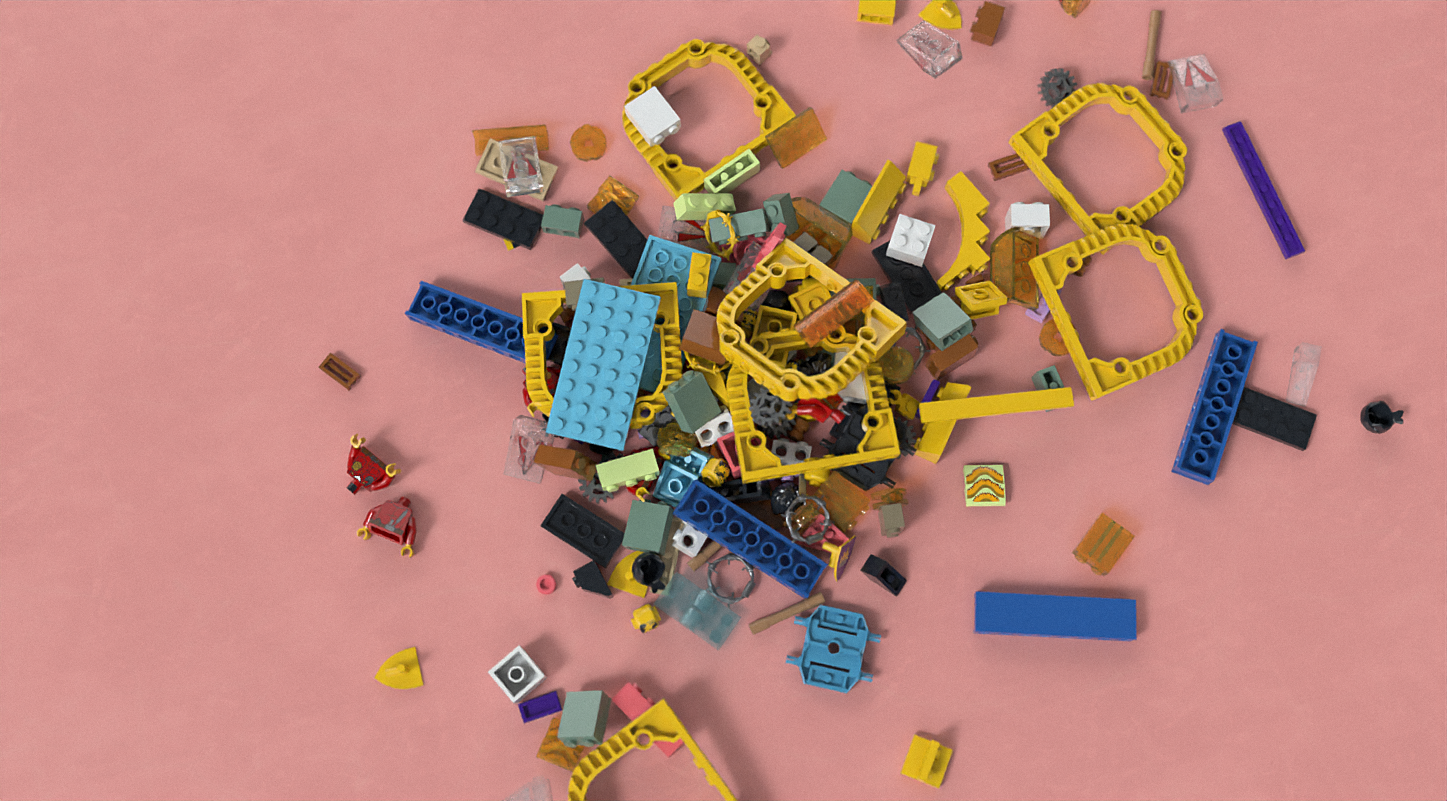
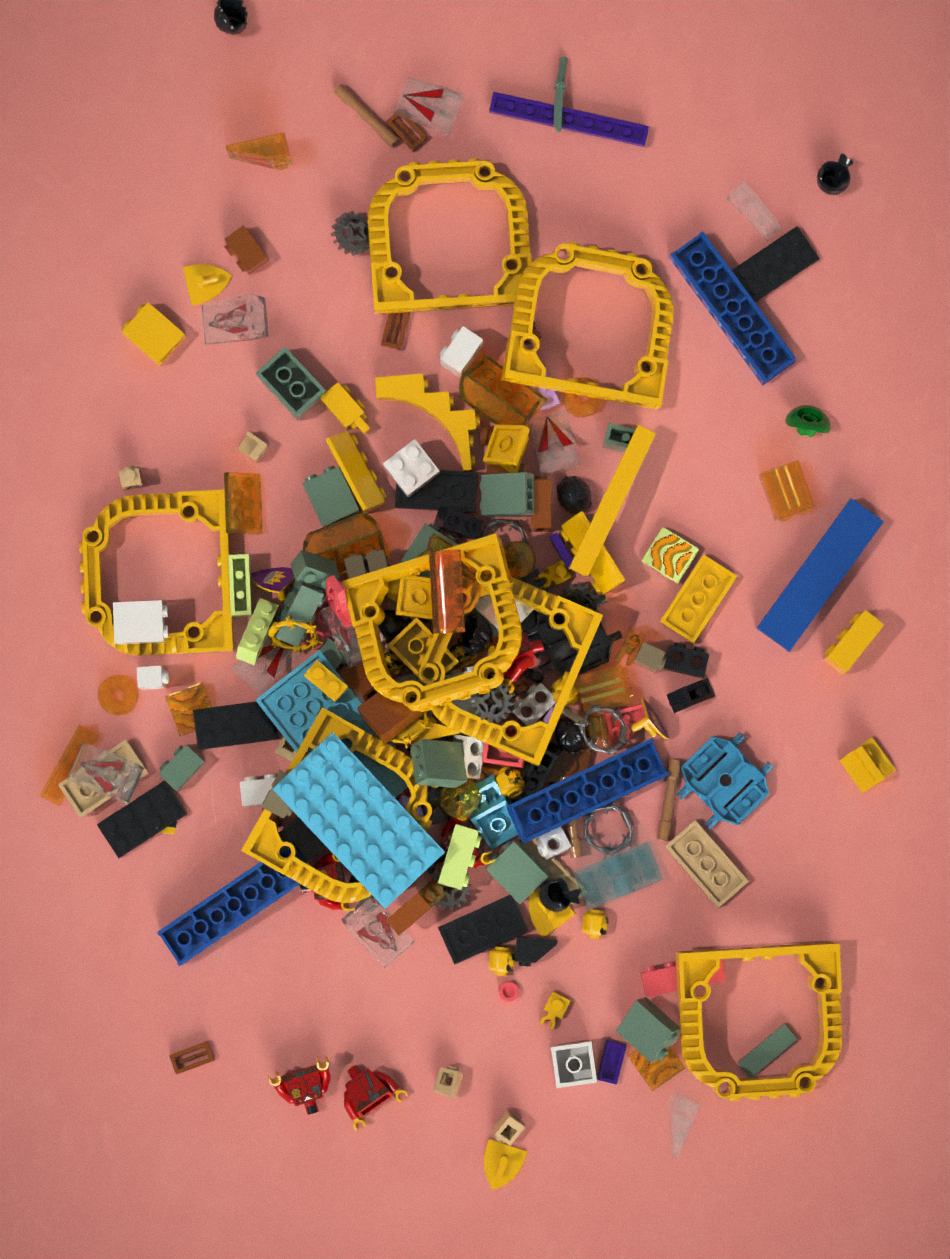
camera: 60 degrees left, 10 degrees up
none -> white brick [137,666,169,690]
none -> tan panel [238,431,268,463]
none -> dark purple shield [251,567,295,601]
none -> sand green brick [255,347,326,421]
none -> tan brick [434,1065,463,1099]
none -> yellow head [488,946,515,976]
none -> tan brick [492,1109,525,1146]
none -> black tile [523,668,544,683]
none -> clear slope [527,409,580,476]
none -> yellow plate [540,991,571,1030]
none -> sand green sword [554,57,568,132]
none -> black hair [557,476,592,514]
none -> yellow plate [660,554,737,644]
none -> black brick [664,642,709,679]
none -> tan plate [665,820,749,908]
none -> green hat [785,405,831,437]
none -> yellow brick [823,610,884,675]

